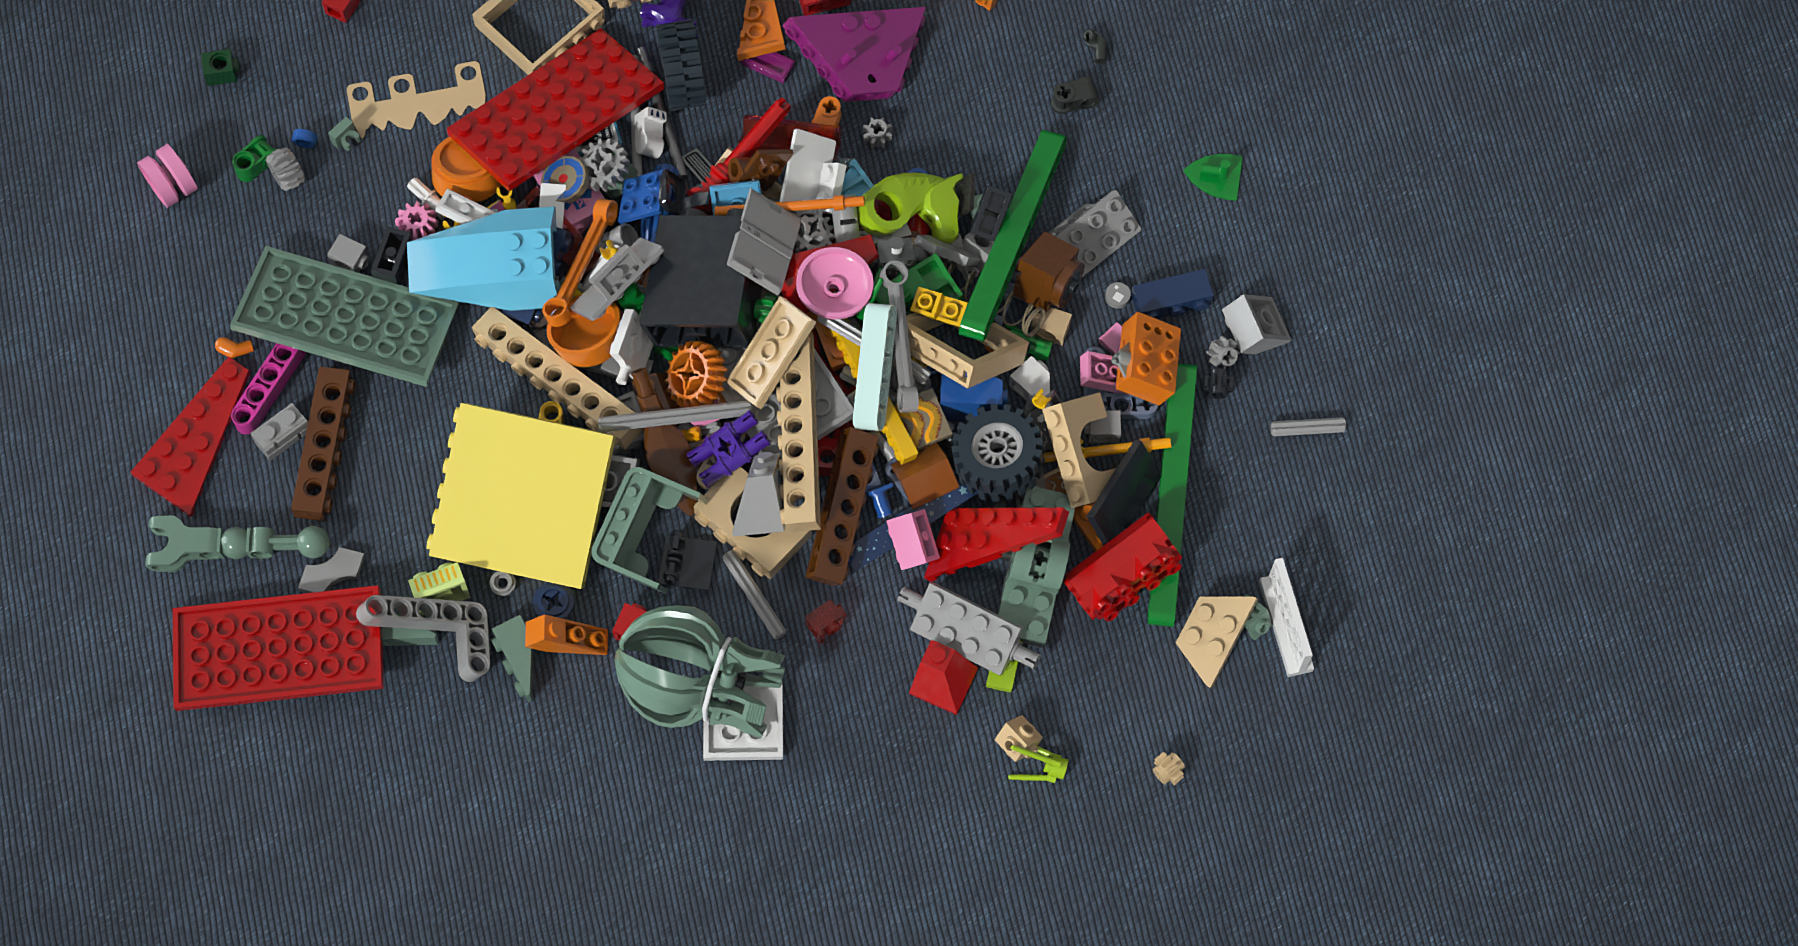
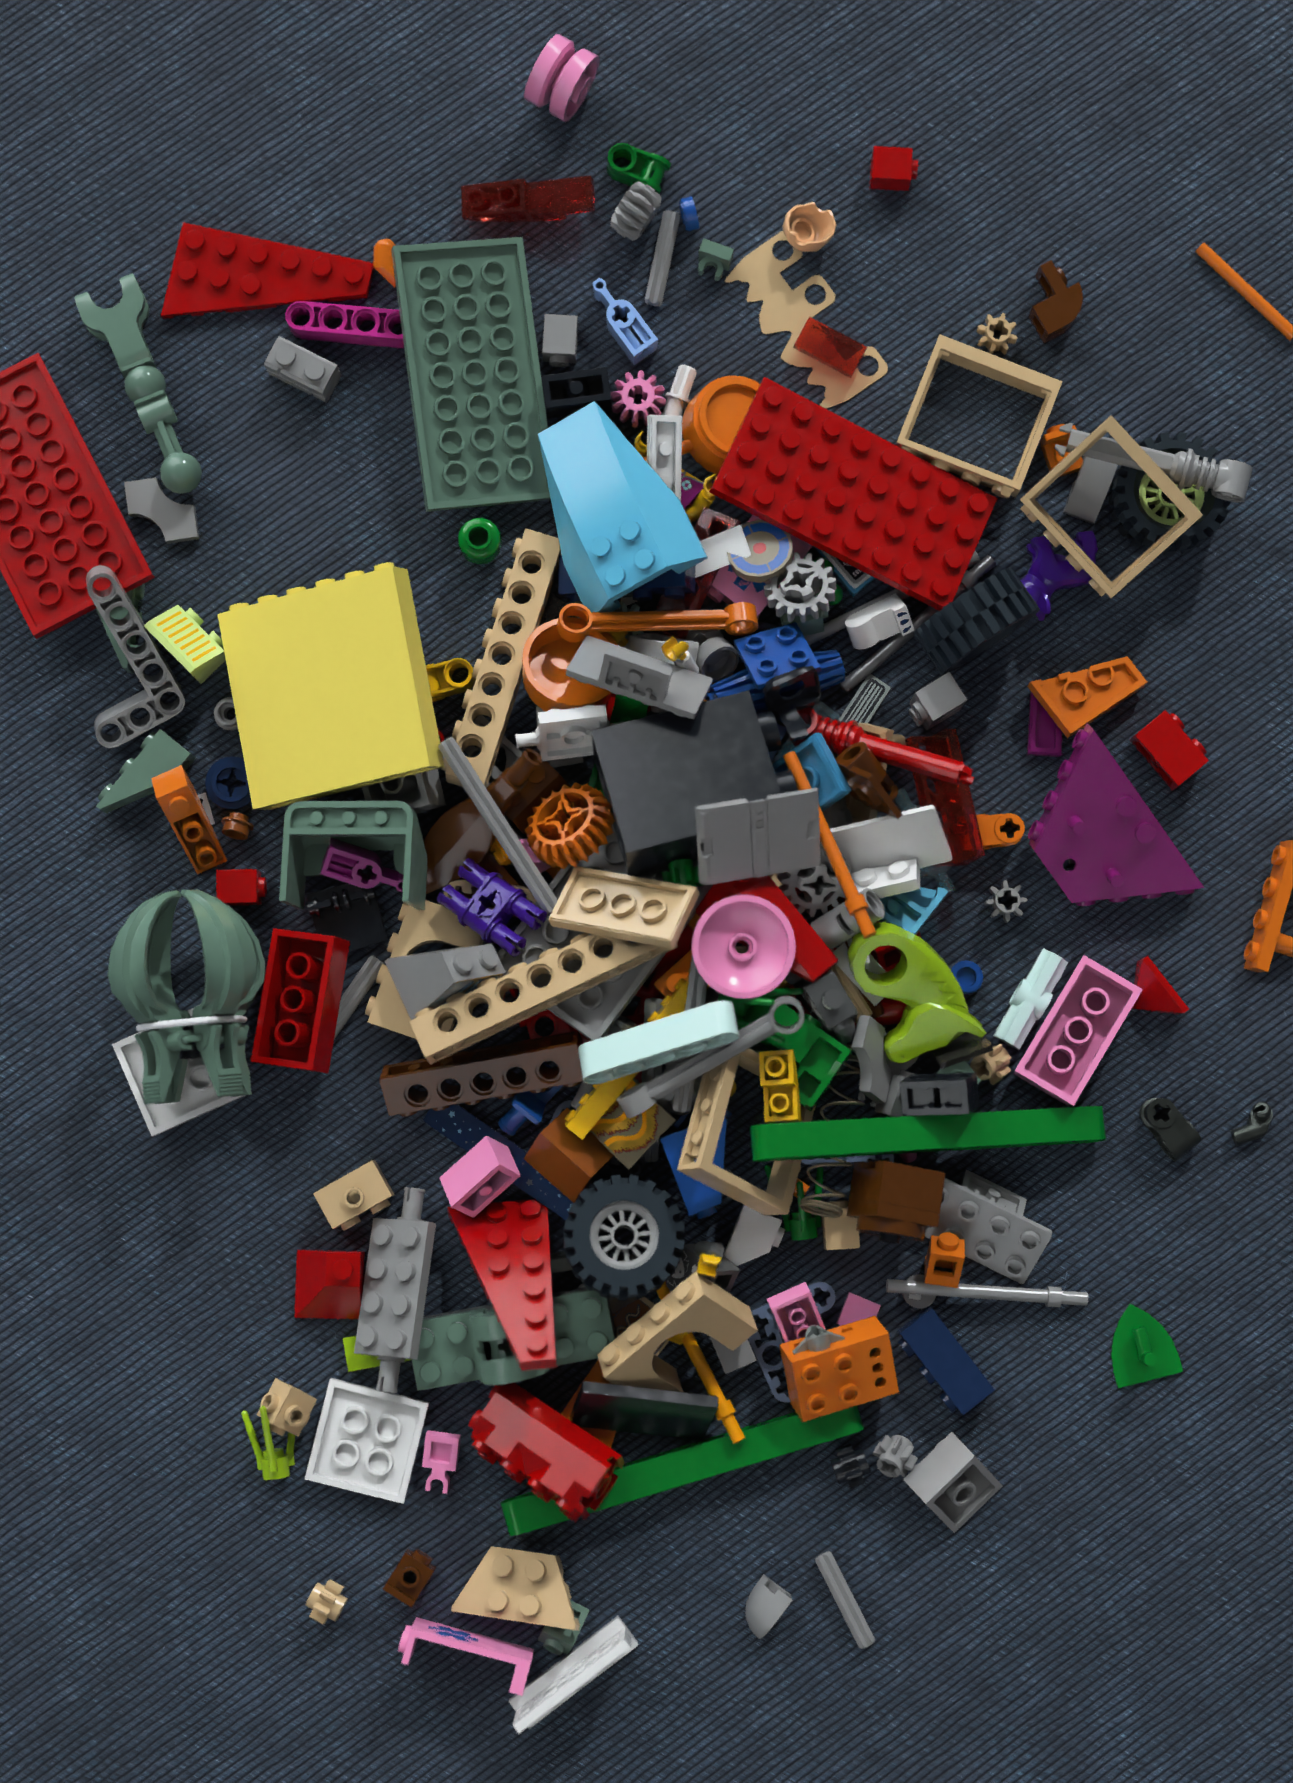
camera: 70 degrees right, 15 degrees up
dark green brick [201,49,240,86] -> none
reddish brown brick [291,366,356,522] -> none
clear red brick [805,599,847,645] -> none
none -> dark orange plate [221,812,254,840]
none -> red brick [251,928,350,1074]
none -> white plate [305,1378,429,1504]
none -> tan brick [313,1160,395,1231]
none -> magenta piece [320,838,403,892]
none -> reddish brown brick [383,1549,436,1607]
none -> bright pink panel [398,1617,534,1696]
none -> bright pink plate [422,1430,461,1494]
none -> green head [458,518,502,564]
none -> clear red slope [461,175,595,222]
none -> light blue piece [593,278,658,365]
none -> light grey axle [645,210,680,307]
none -> light grey brick [745,1574,793,1639]
none -> light nougat hair [783,202,837,252]
none -> clear red plate [793,316,867,378]
none -> light grey bar [886,1279,1088,1307]
none -> light grey brick [908,672,967,731]
none -> orange brick [924,1232,965,1288]
none -> tan gear [969,1040,1011,1085]
none -> light aqua piece [993,948,1068,1050]
none -> bright pink brick [1013,955,1143,1107]
none -> red slope [1131,956,1189,1015]

